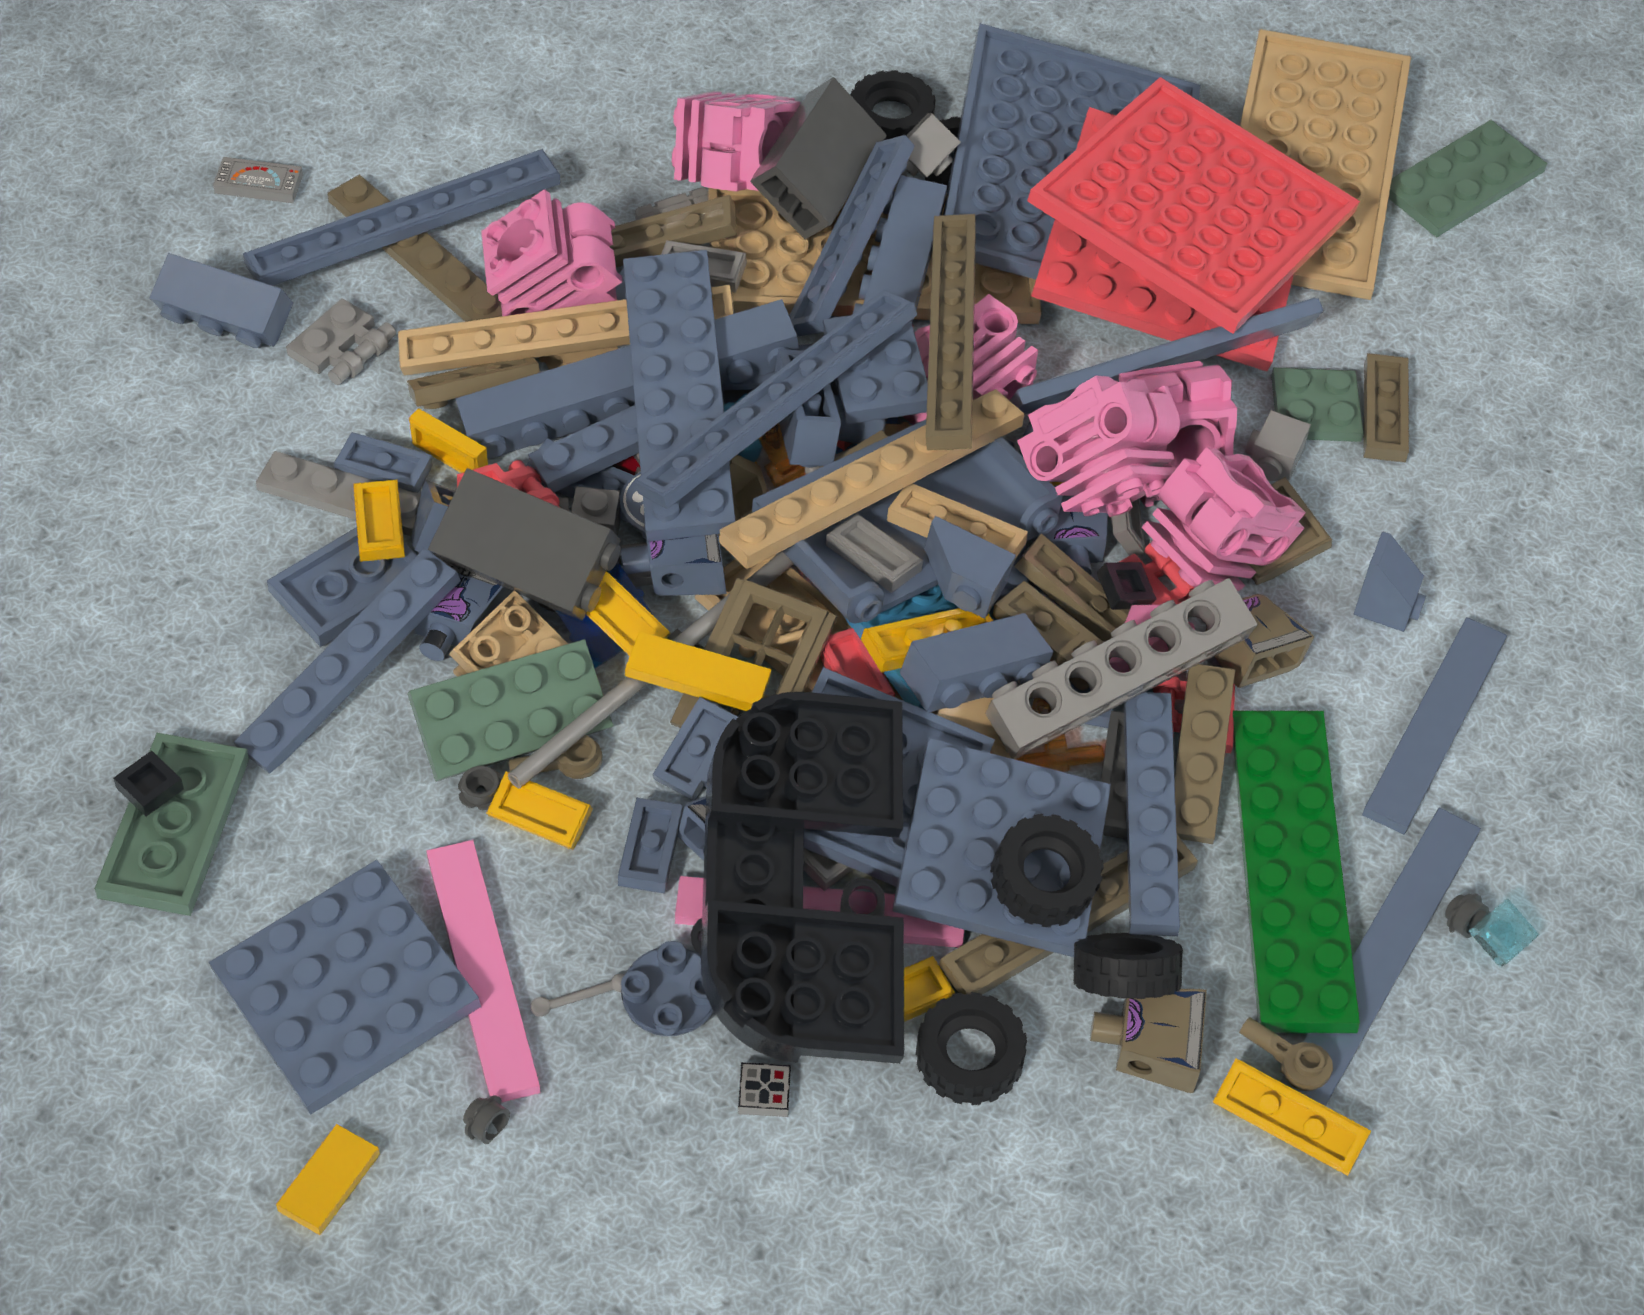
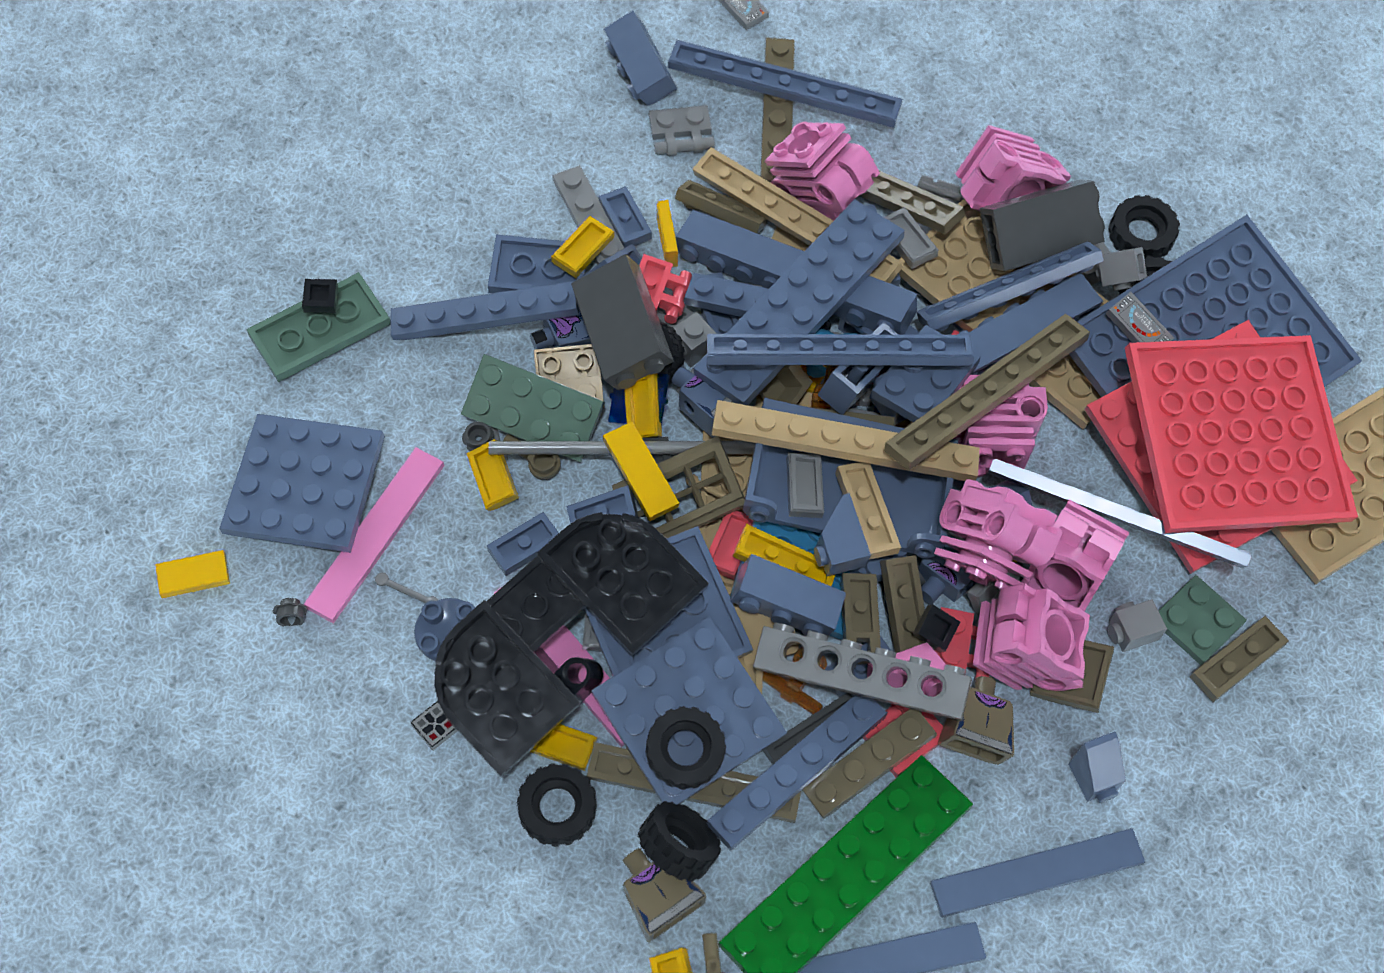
camera: 45 degrees right, 10 degrees up
none -> light grey tile [1105,292,1174,343]

